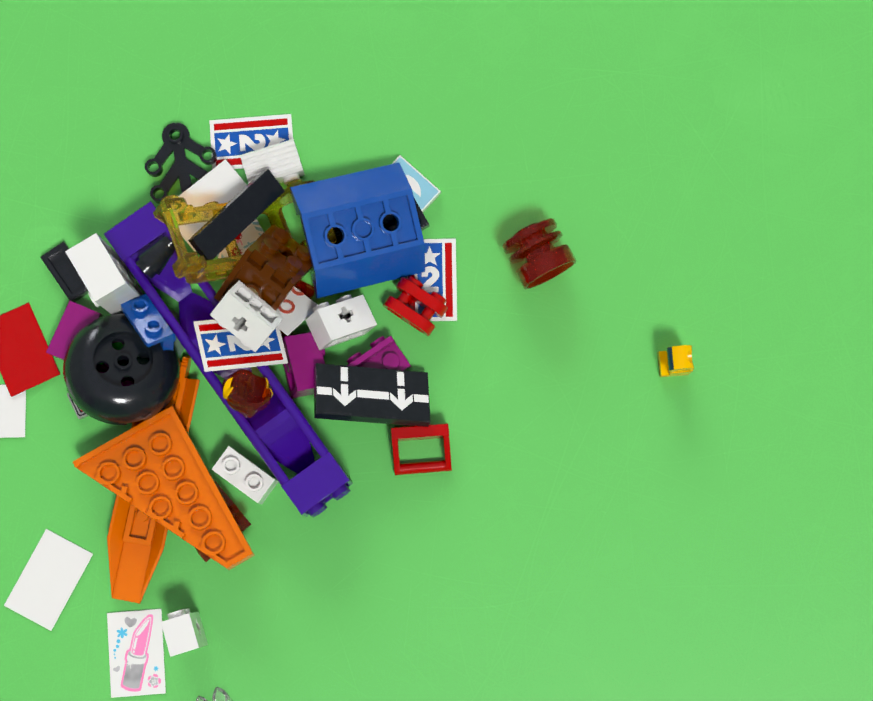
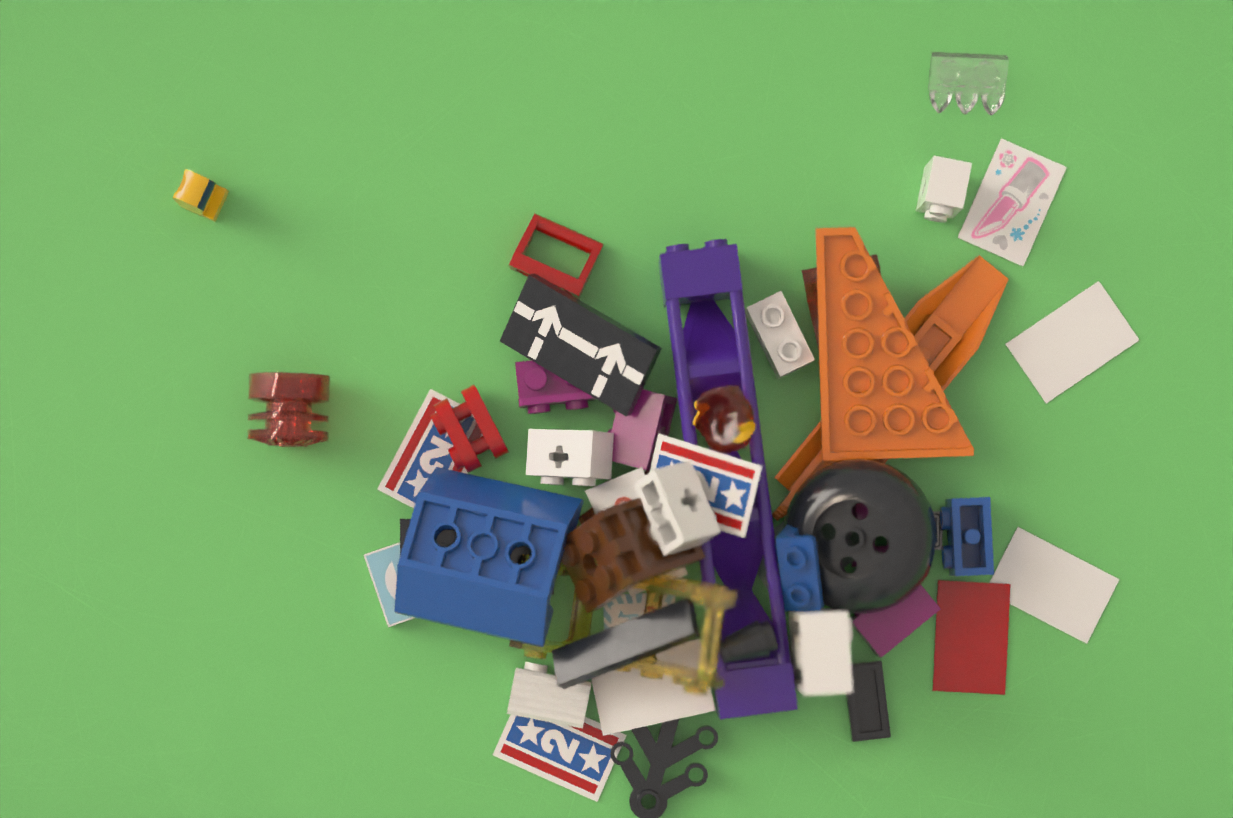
camera: 155 degrees left, 5 degrees up
none -> blue brick [940,497,994,576]

